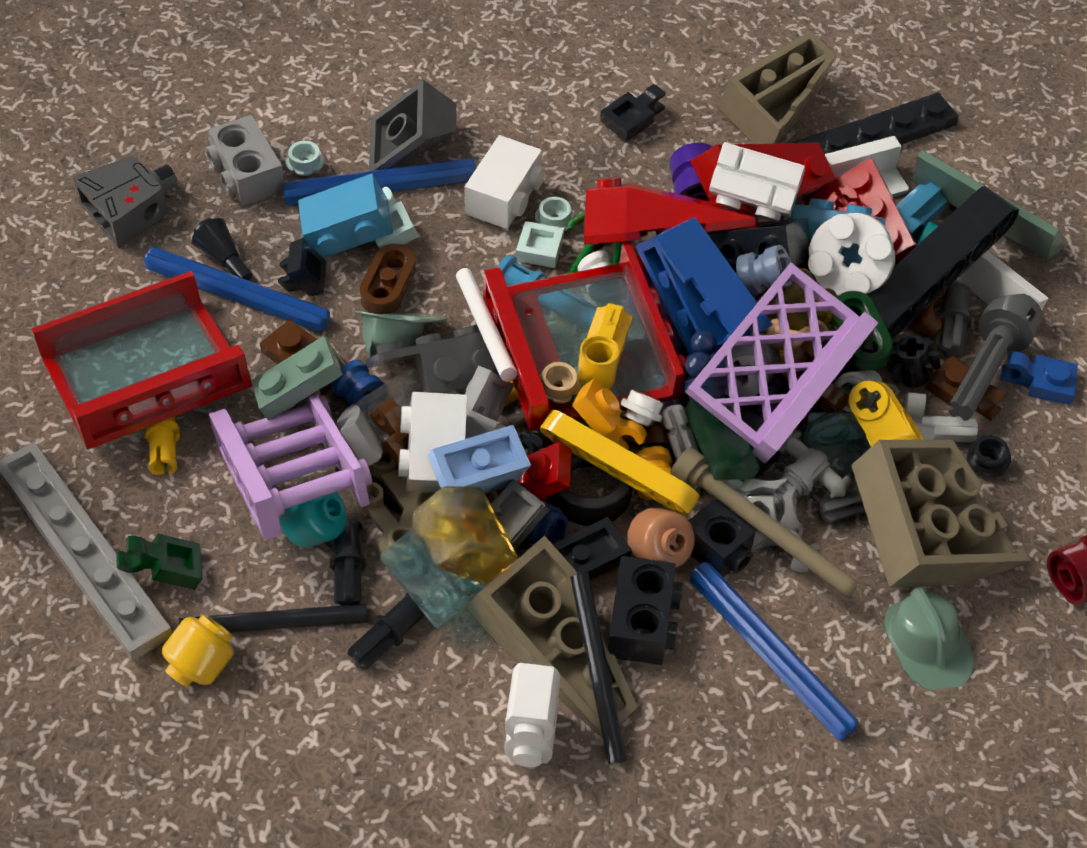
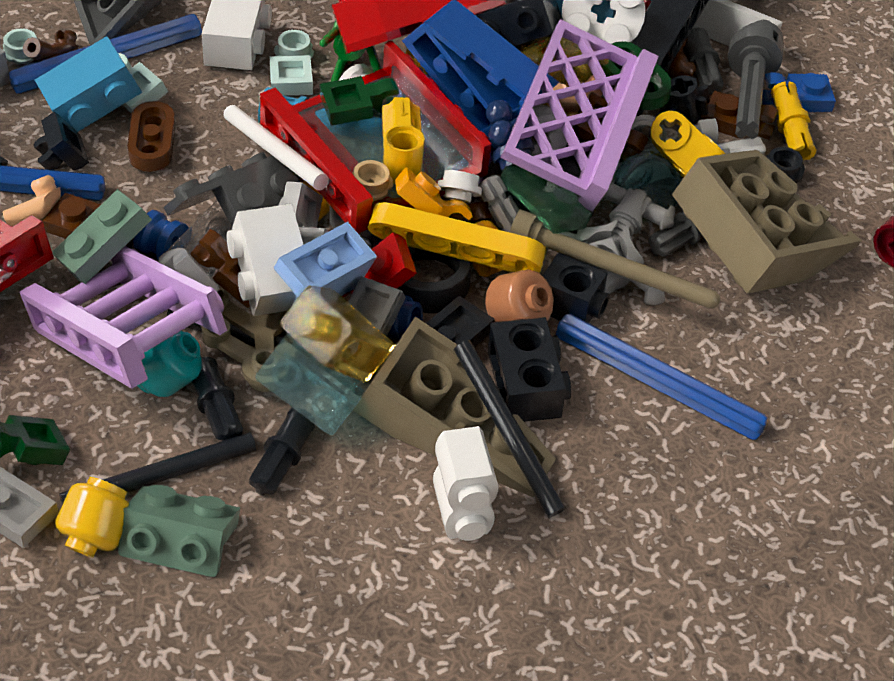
camera: 20 degrees left, 5 degrees down
sand green piece [354,310,447,357] -> none
sand blue wheel [736,245,793,296] -> none
sand green piece [883,587,974,690] -> none
none -> light nougat arm [3,175,61,227]
none -> reddish brown arm [23,30,79,61]
none -> sand green bracket [118,485,240,577]
none -> dark green plate [320,76,399,126]
none -> yellow pin [771,81,817,160]

